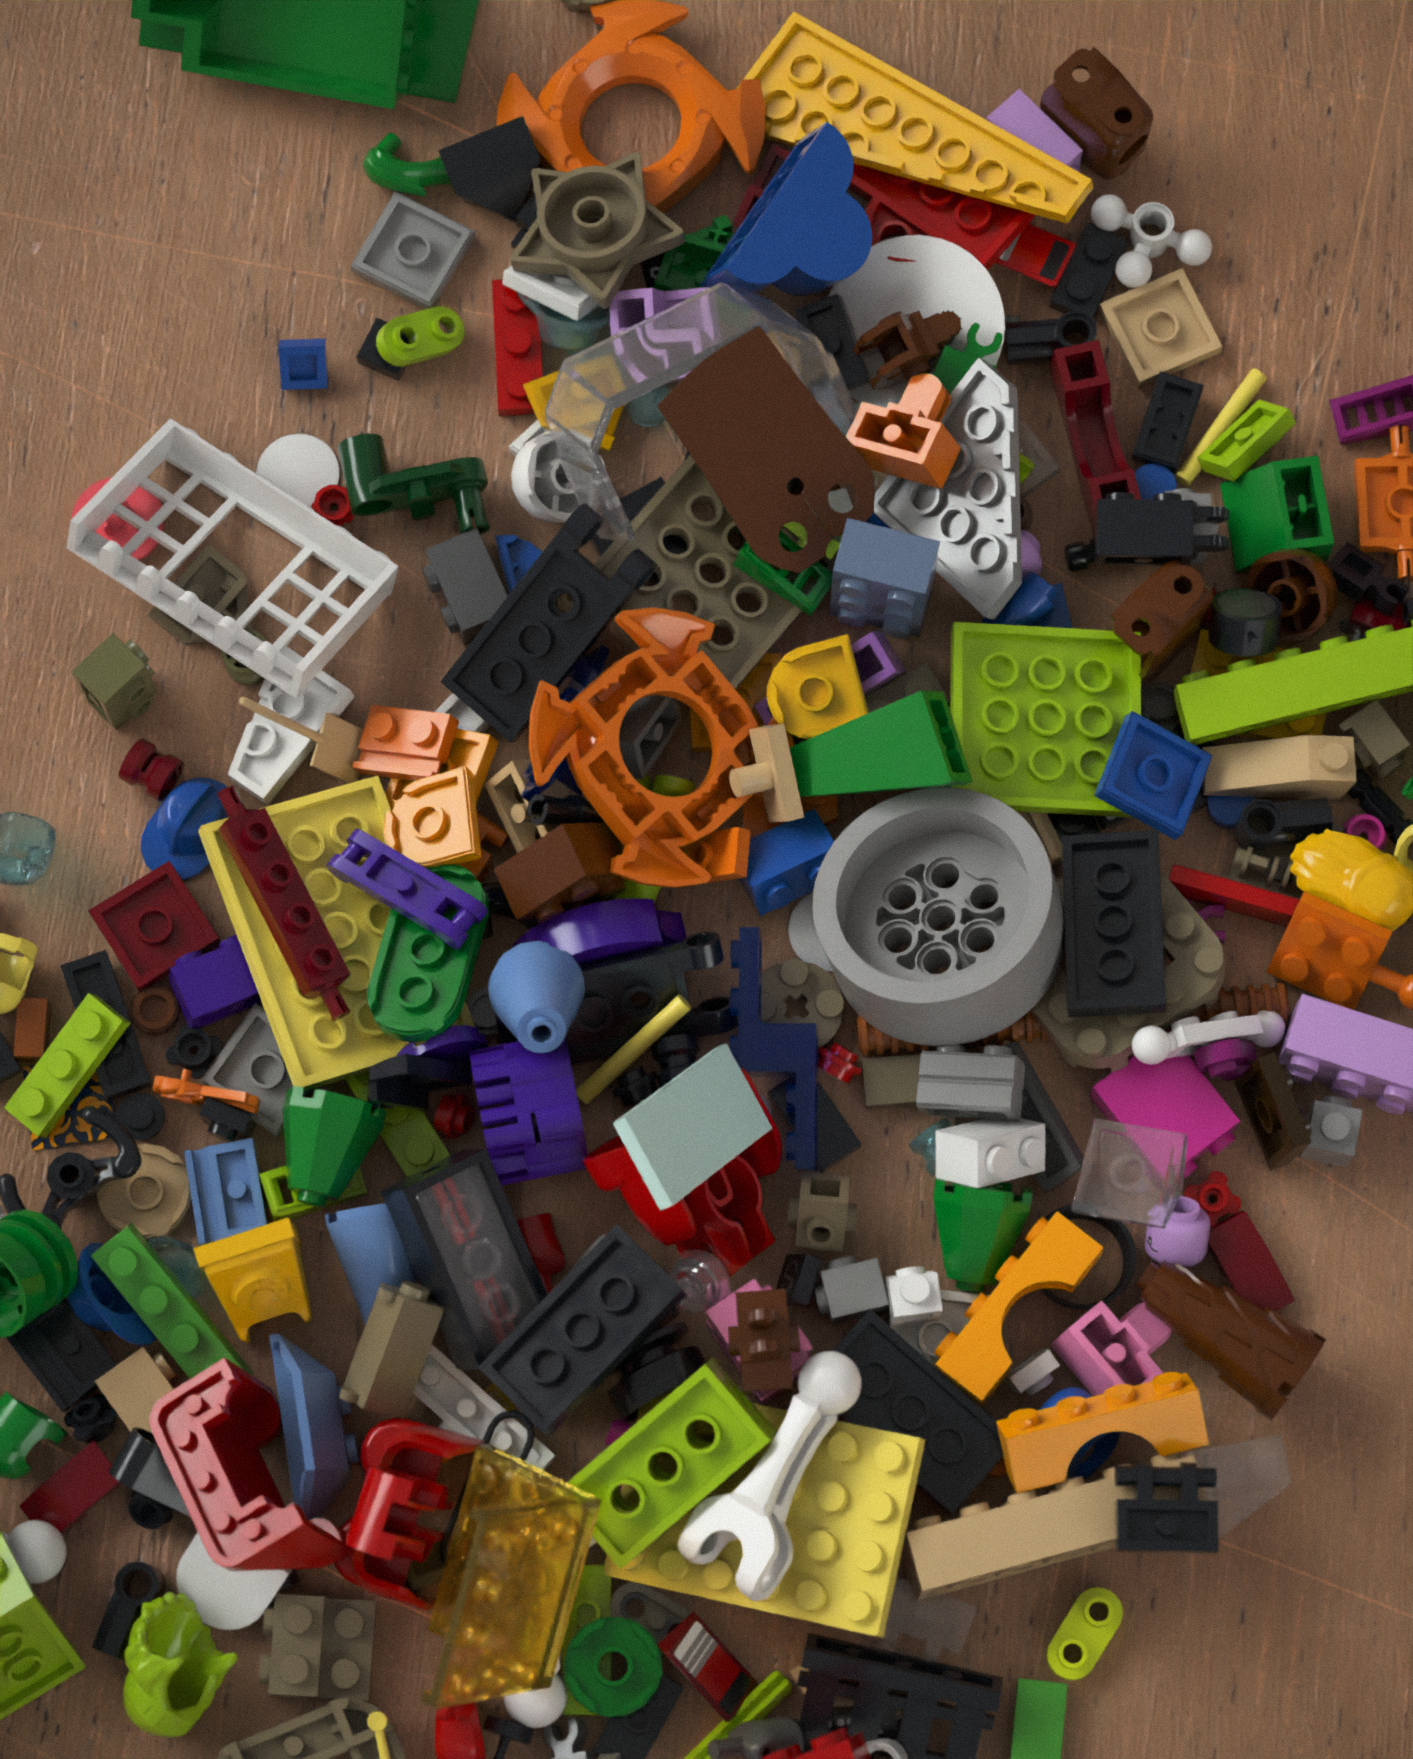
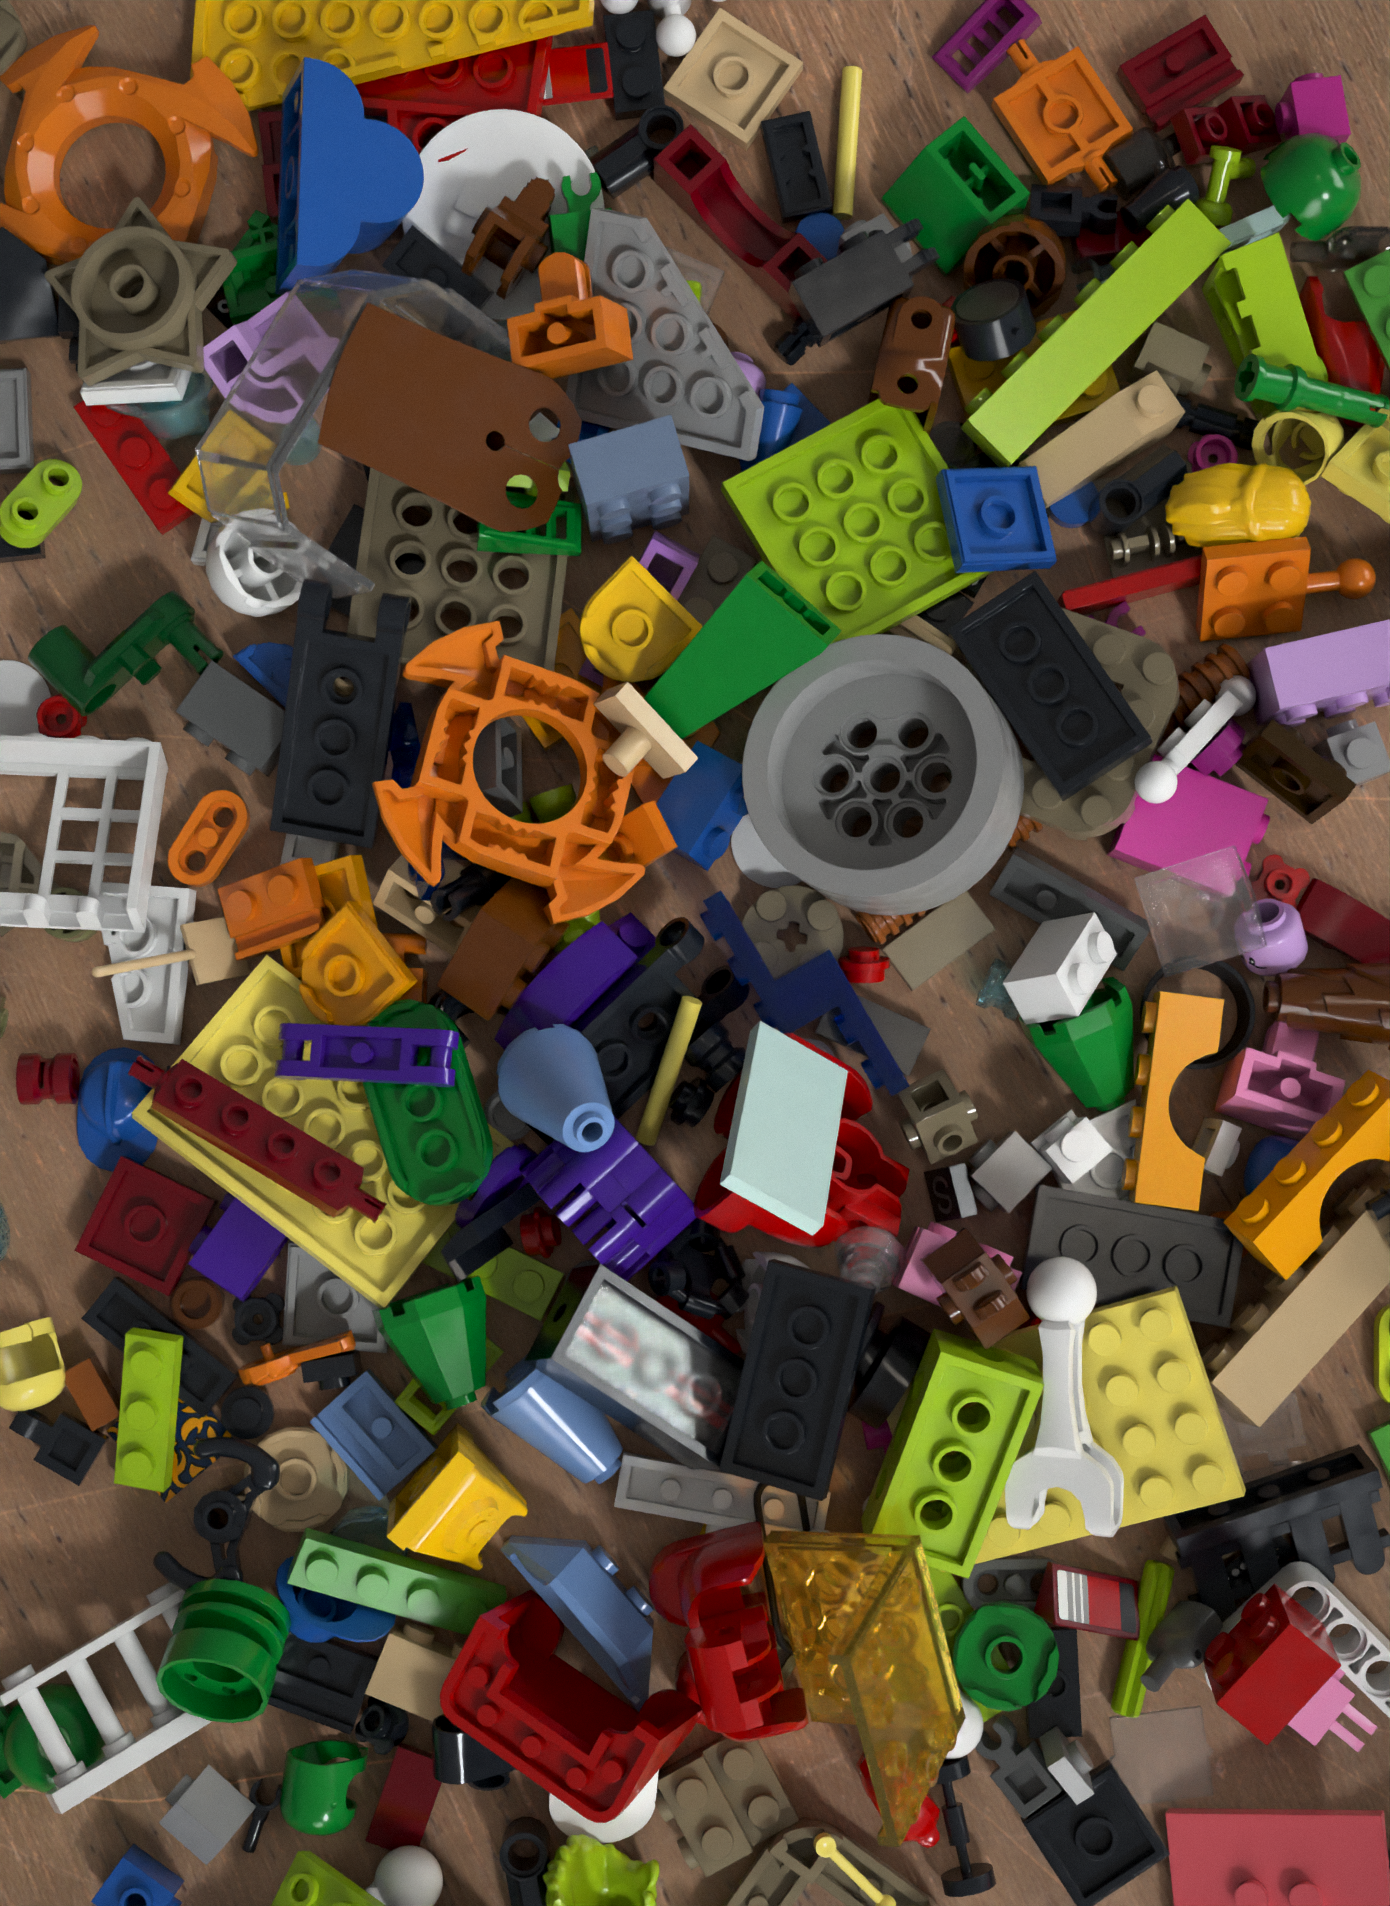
camera: 35 degrees left, 10 degrees up
dark tan brick [338,1281,445,1418] -> none
light grey brick [916,1045,1025,1120] -> none
lime plate [1197,399,1296,482] -> none
none -> orange plate [168,790,250,887]
none -> black piece [648,1218,750,1320]

